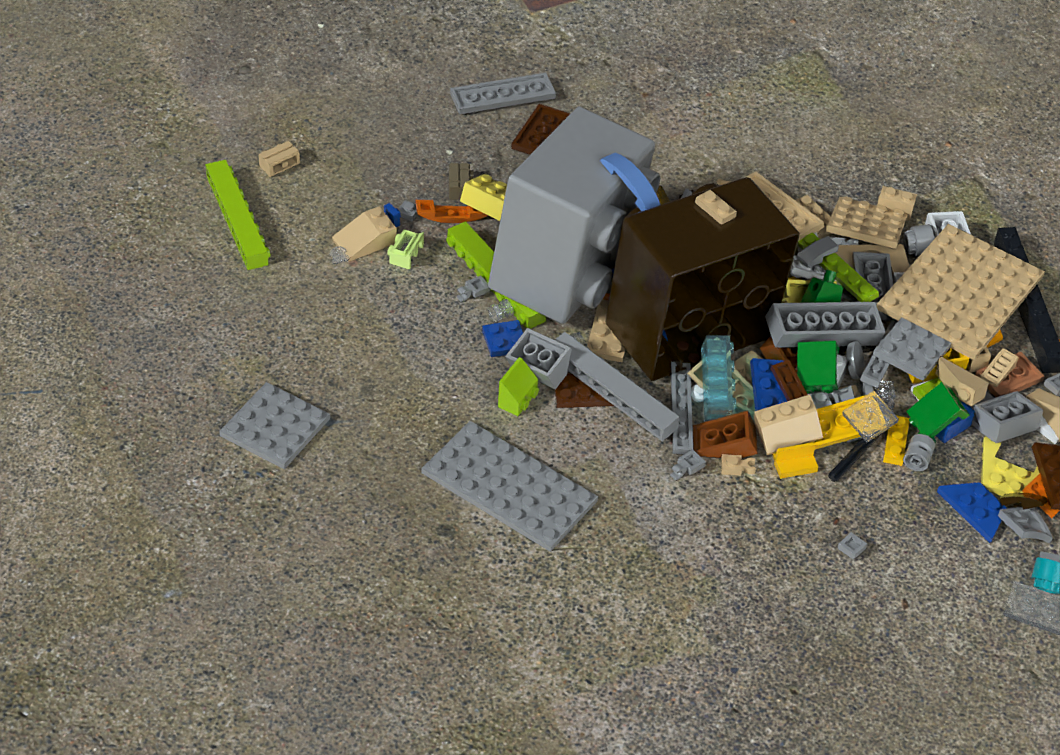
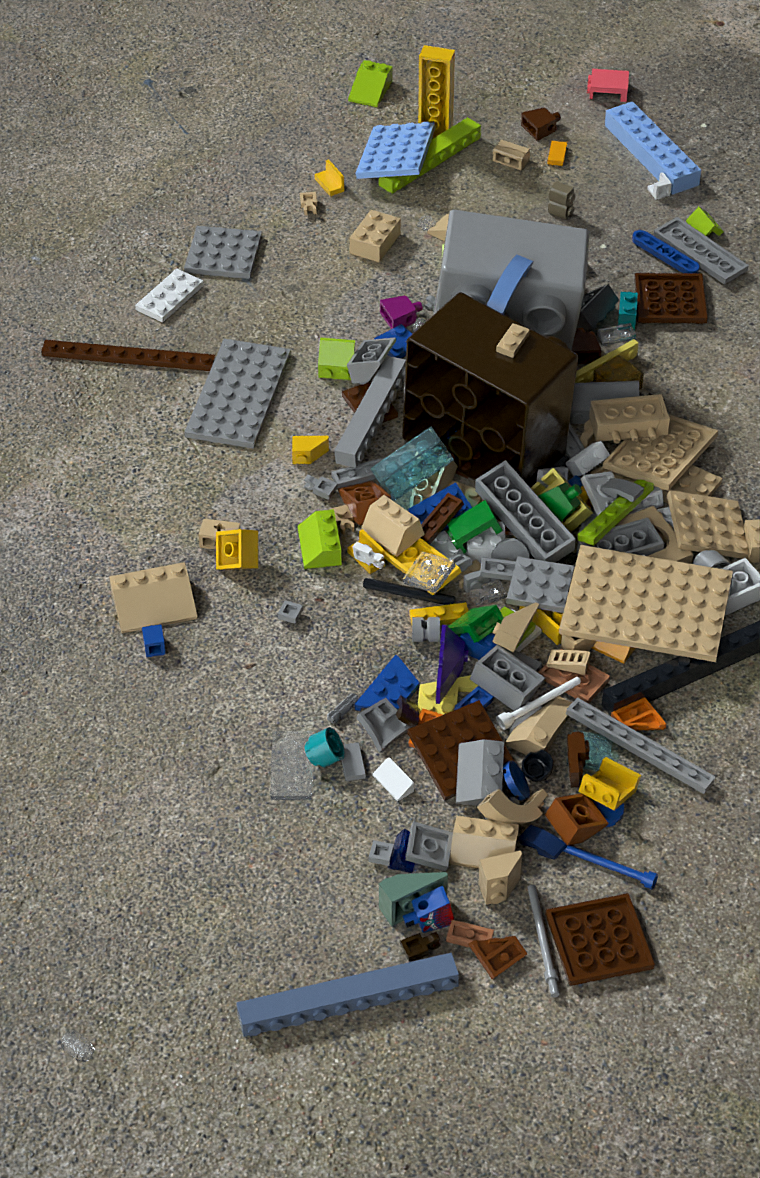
camera: 70 degrees right, 0 degrees up
none -> reddish brown plate [41,340,215,371]
none -> tan slope [109,562,198,634]
none -> white plate [135,269,204,323]
none -> blue brick [142,624,166,657]
none -> tan brick [199,519,240,549]
none -> yellow slope [216,529,259,570]
none -> yellow slope [292,436,329,464]
none -> lime slope [297,509,342,569]
none -> tan plate [300,192,317,215]
none -> yellow panel [314,159,344,197]
none -> light grey axle [327,693,359,724]
none -> lime slope [348,60,393,107]
none -> tan brick [349,210,401,263]
none -> white plate [352,542,385,569]
none -> light blue plate [356,121,435,179]
none -> magenta torso [380,295,423,329]
none -> yellow brick [418,45,455,138]
none -> dark purple wedge [436,625,468,704]
none -> blue plate [454,686,494,710]
none -> white piece [496,677,581,730]
none -> reddish brown torso [521,107,561,141]
none -> light orange tile [547,141,567,166]
none -> dark tan brick [548,181,576,220]
none -> coral panel [587,69,629,102]
none -> light blue brick [605,101,701,195]
none -> blue piece [632,230,700,274]
none -> white panel [648,173,672,200]
none -> lime panel [686,207,724,237]

